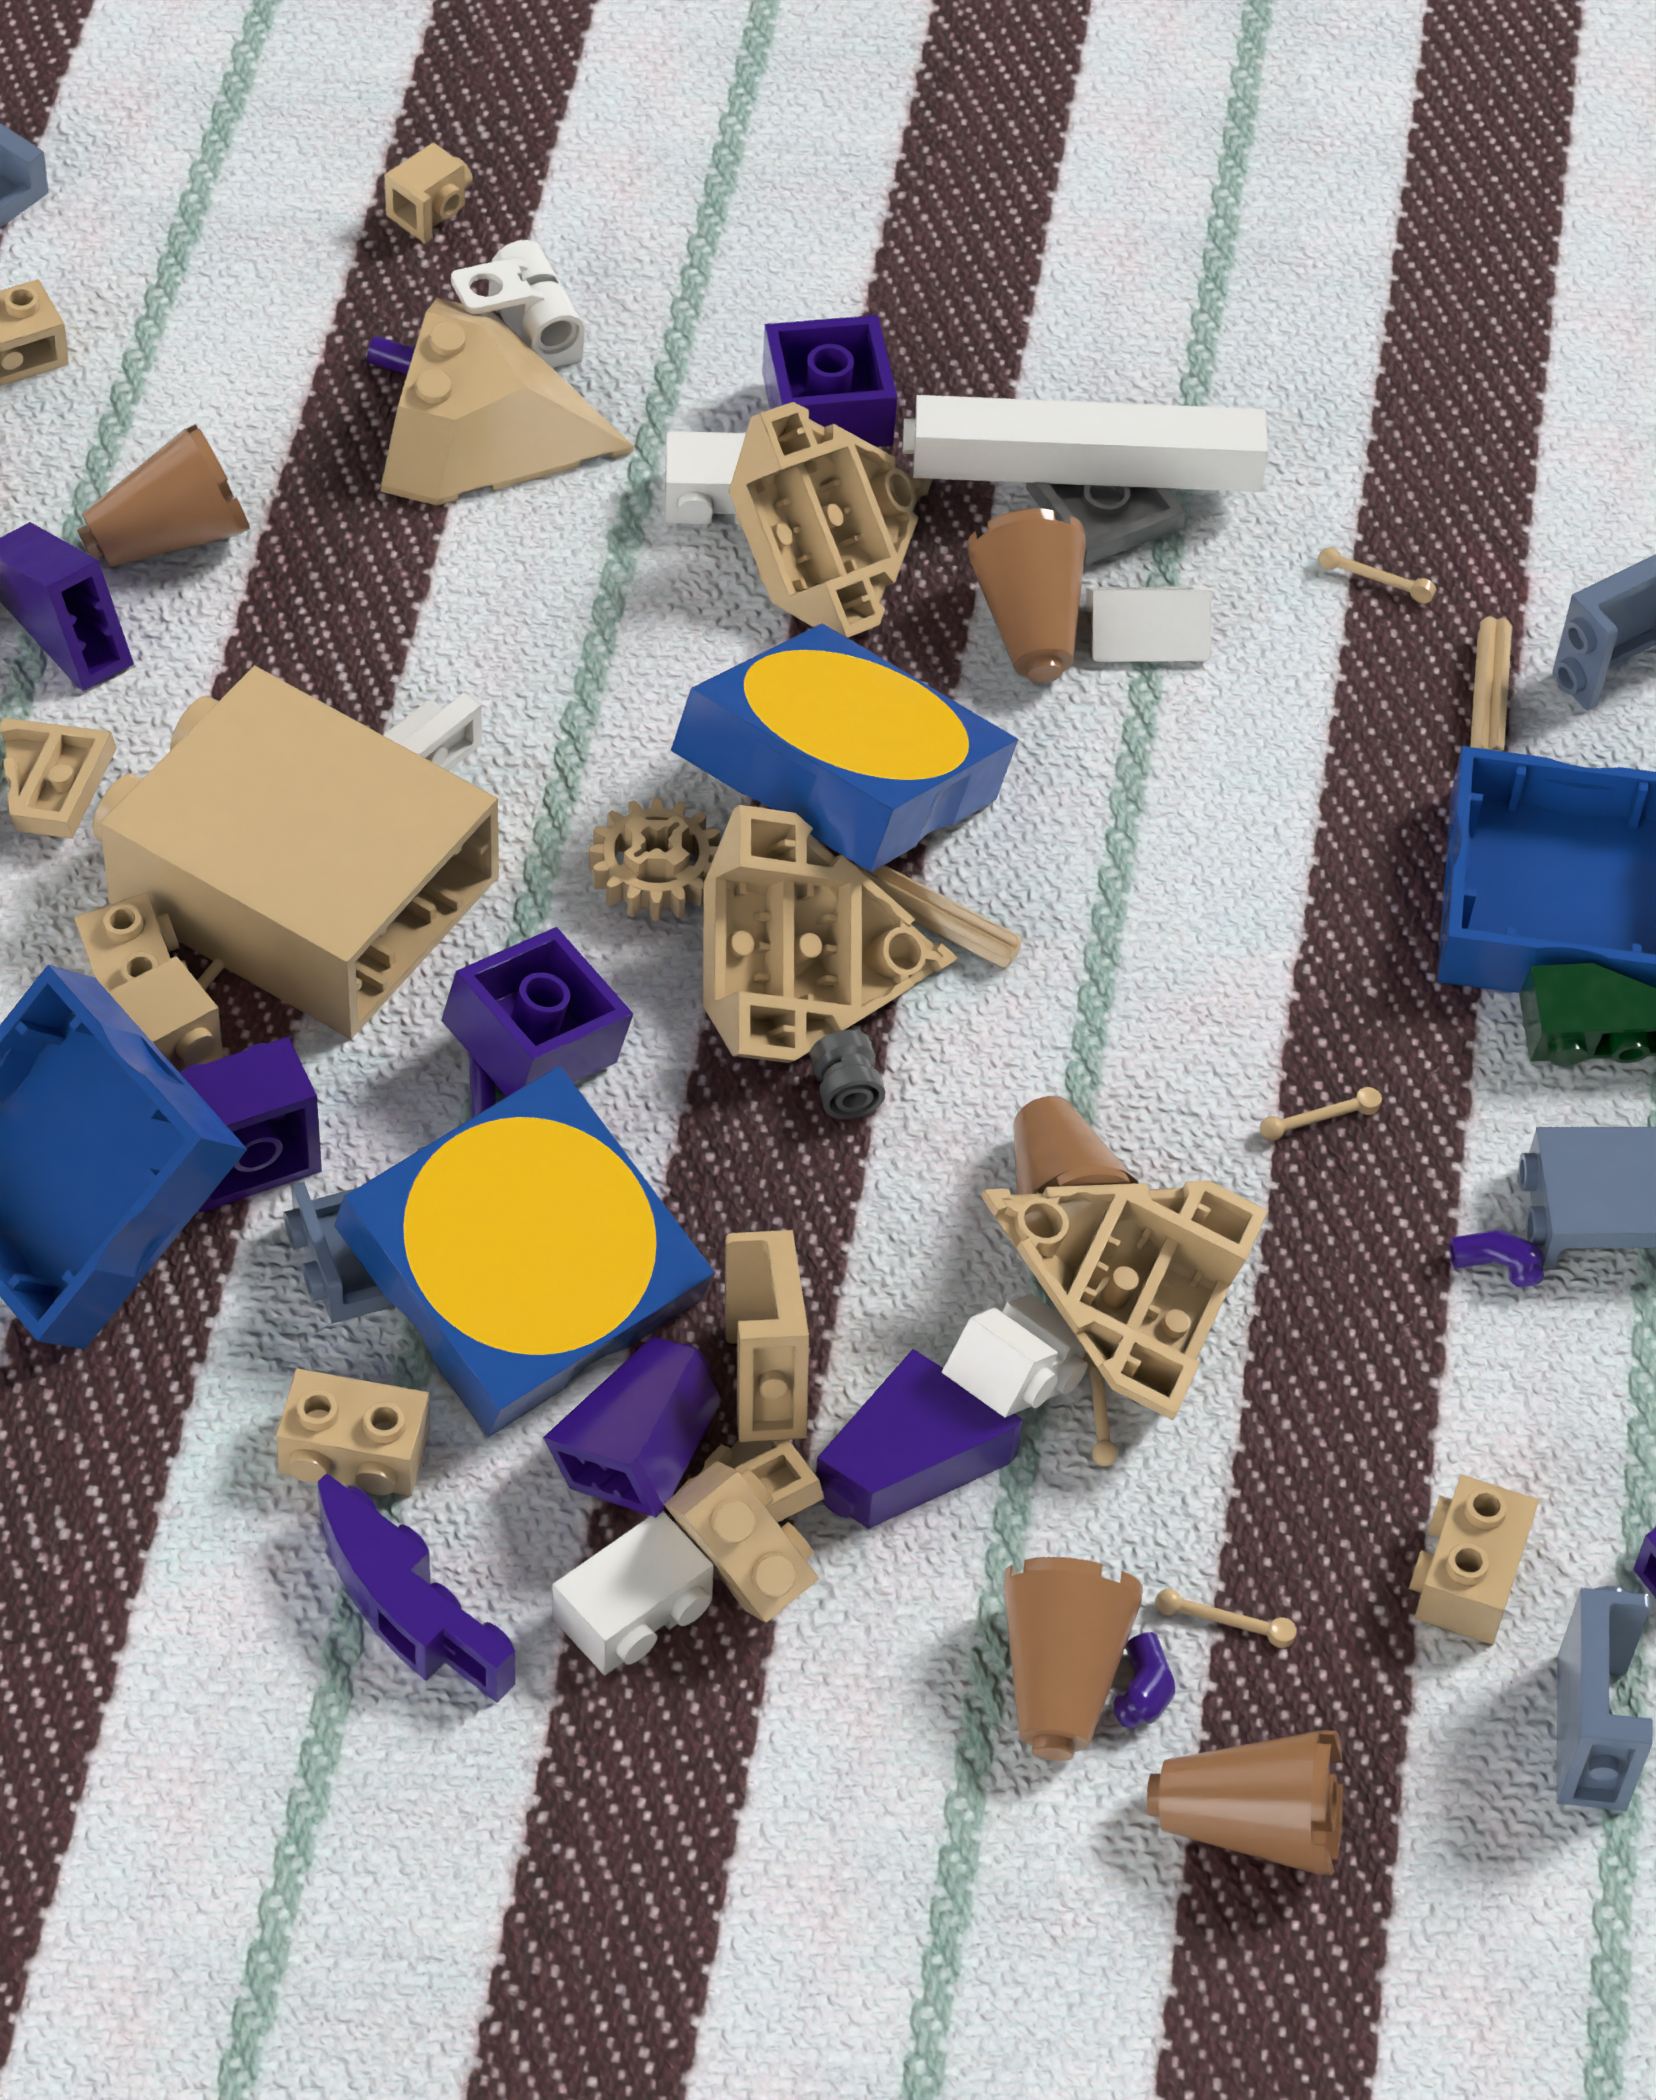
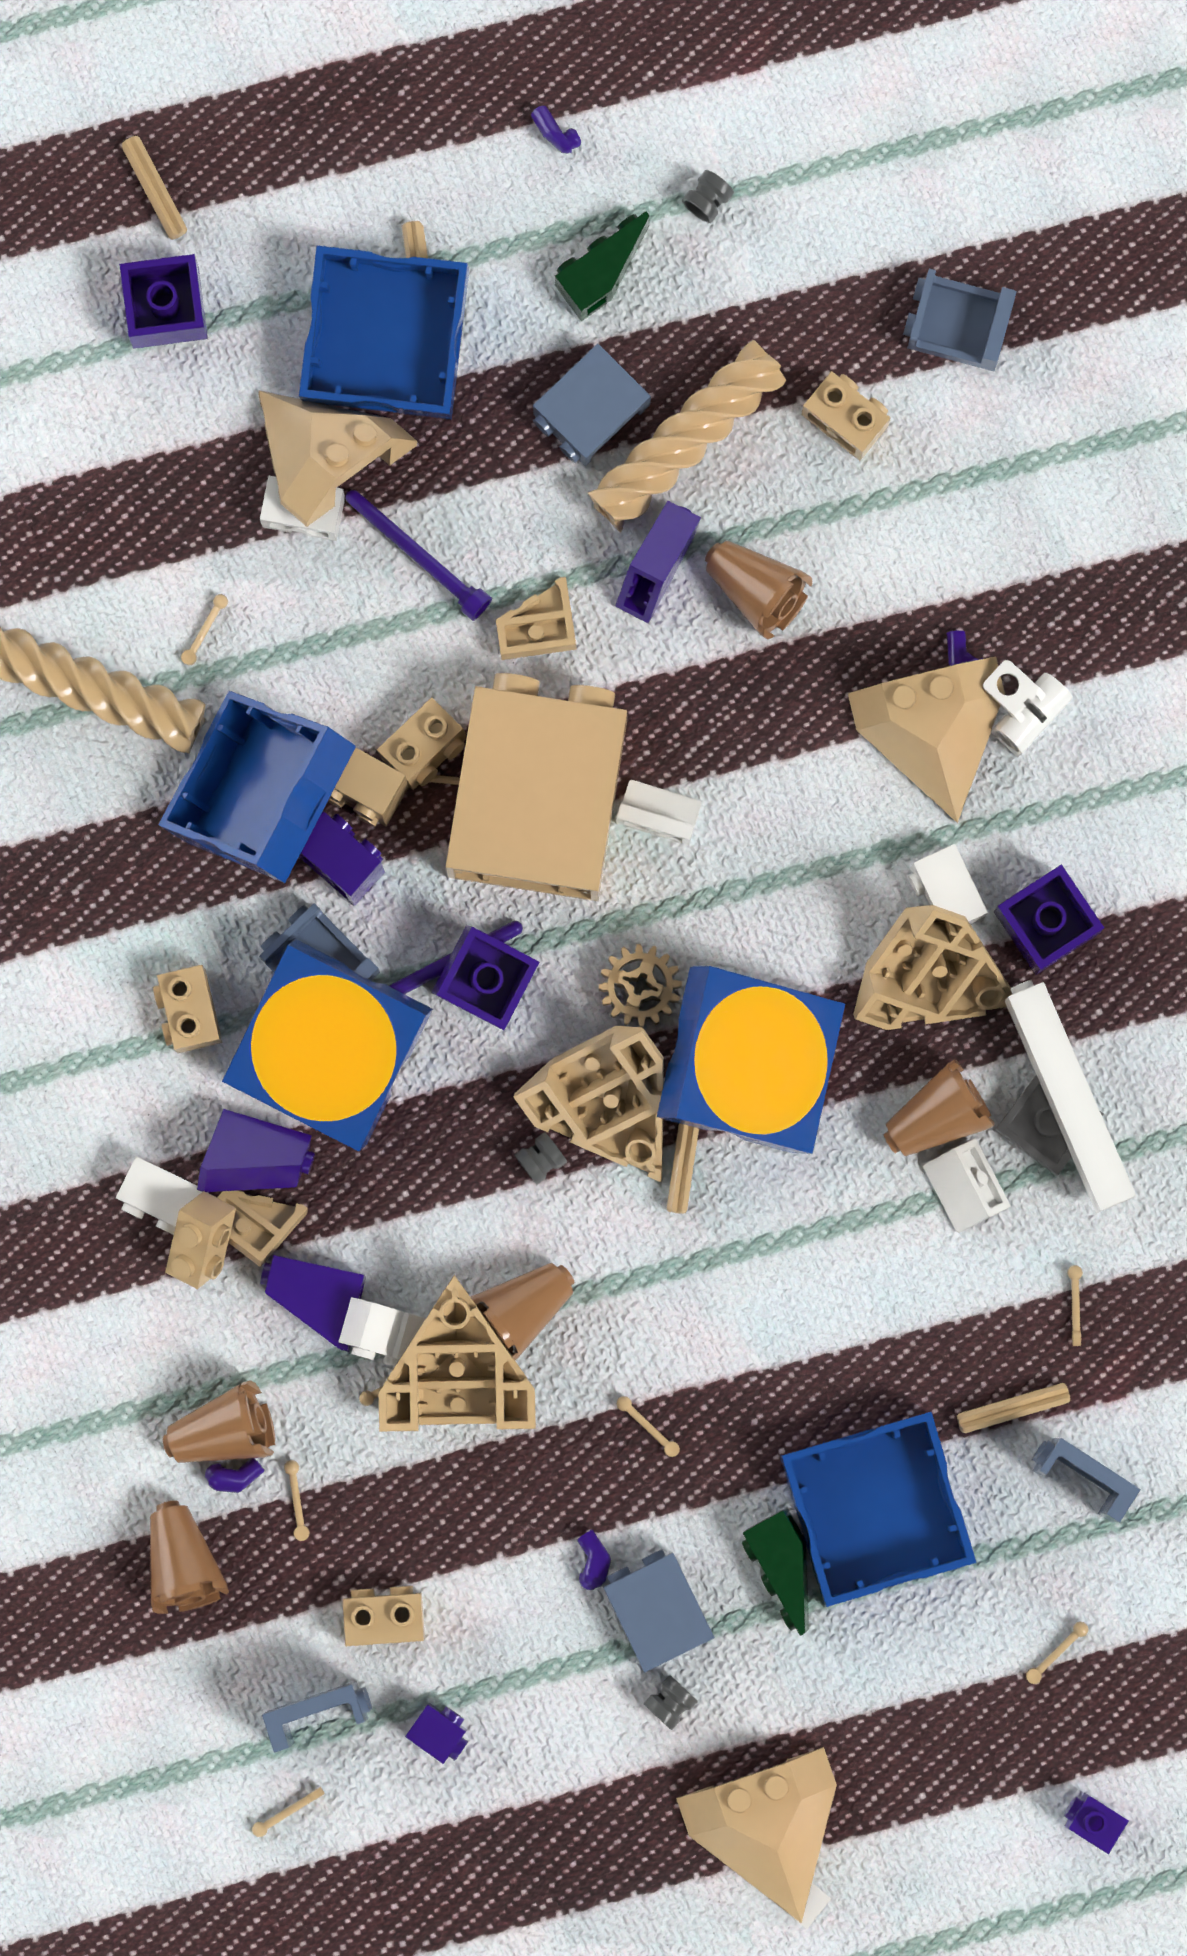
camera: 70 degrees right, 30 degrees up
dark purple slope [317,1473,516,1703] -> none
tan brick [385,142,473,244] -> none
tan panel [725,1230,809,1442] -> none

